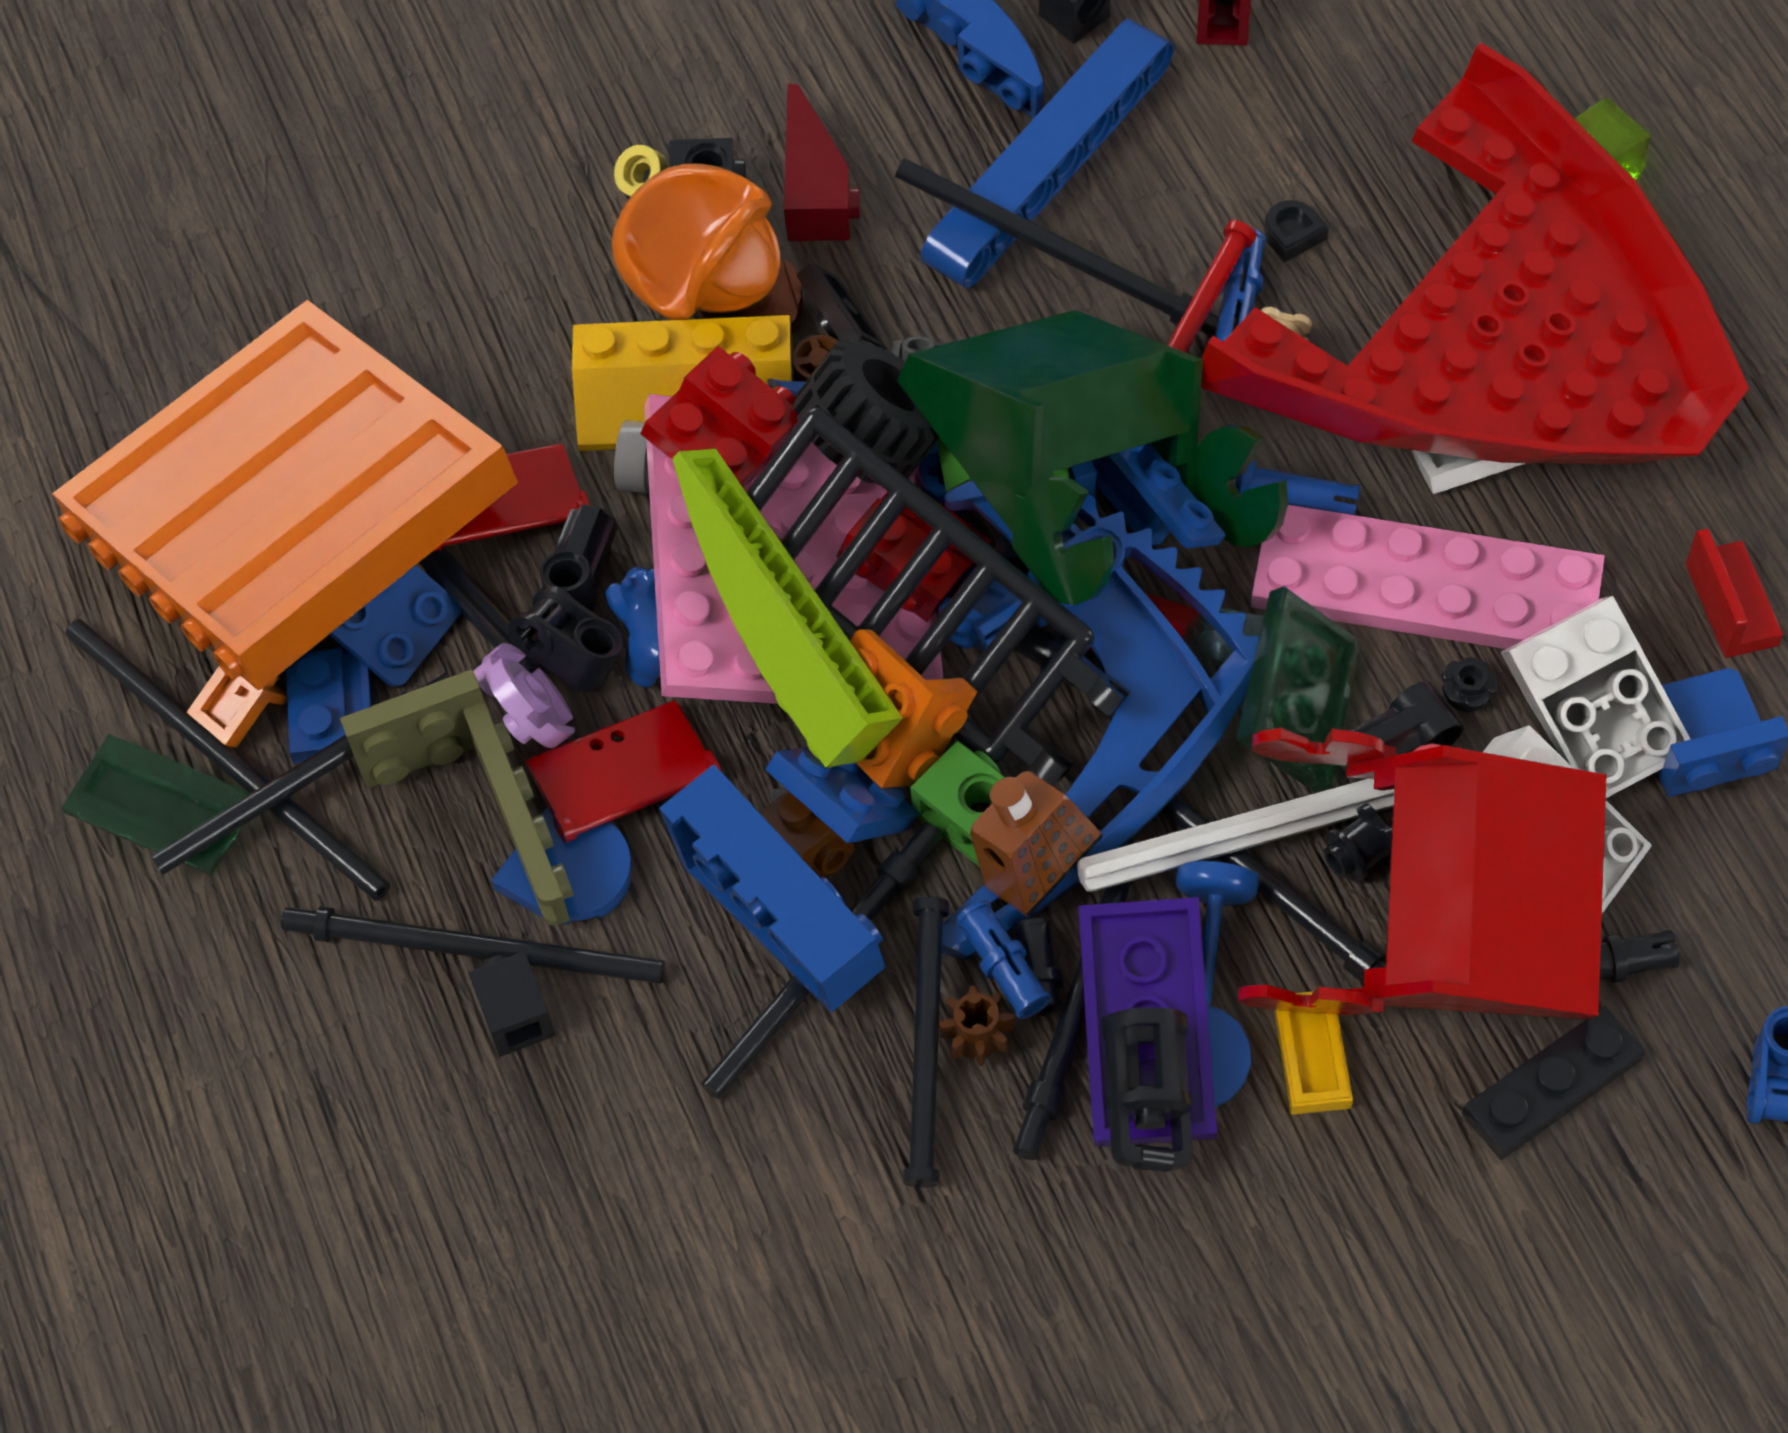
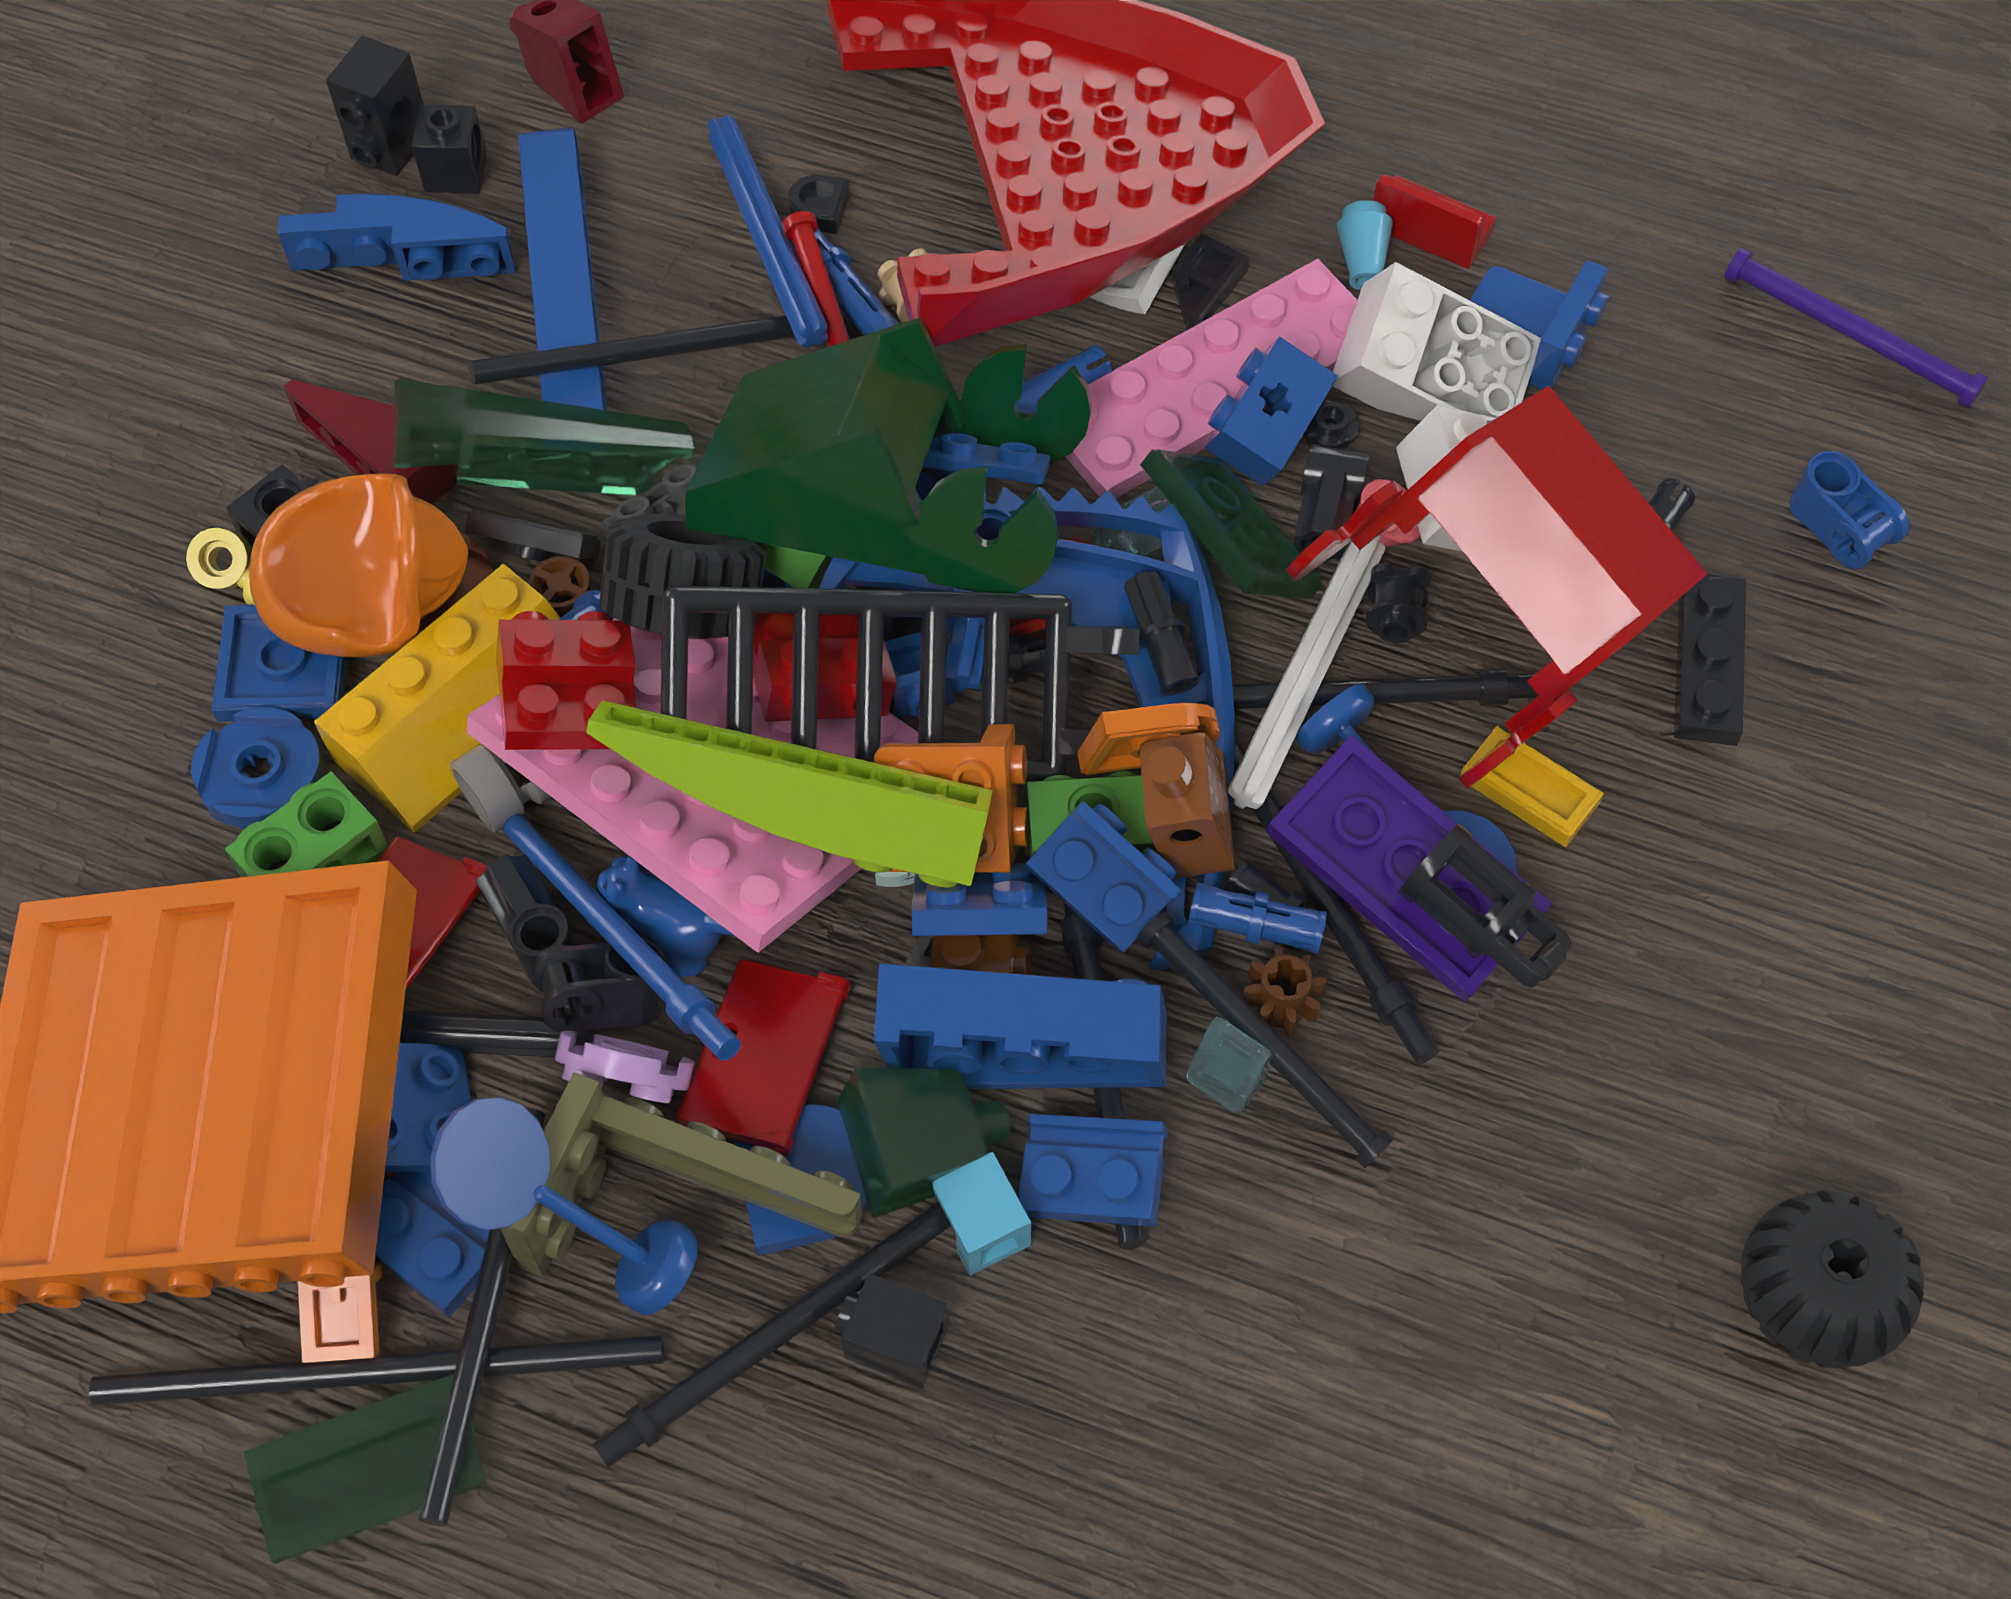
camera: 50 degrees left, 0 degrees up
none -> blue plate [191,707,325,829]
none -> blue plate [211,605,348,722]
none -> bright green brick [225,771,388,877]
none -> clear green wedge [393,379,695,495]
none -> piece [430,1097,698,1316]
none -> blue bar [503,814,741,1061]
none -> blue axle [707,114,828,349]
none -> clear green torso [837,1068,1010,1218]
none -> medium azure panel [933,1152,1031,1276]
none -> blue plate [1018,1114,1168,1227]
none -> blue bracket [1024,802,1182,953]
none -> orange tile [1077,703,1221,775]
none -> black axle [1124,571,1200,696]
none -> black tile [1172,234,1250,330]
none -> clear light blue slope [1186,1016,1272,1114]
none -> blue brick [1204,336,1338,486]
none -> medium azure cone [1336,200,1393,290]

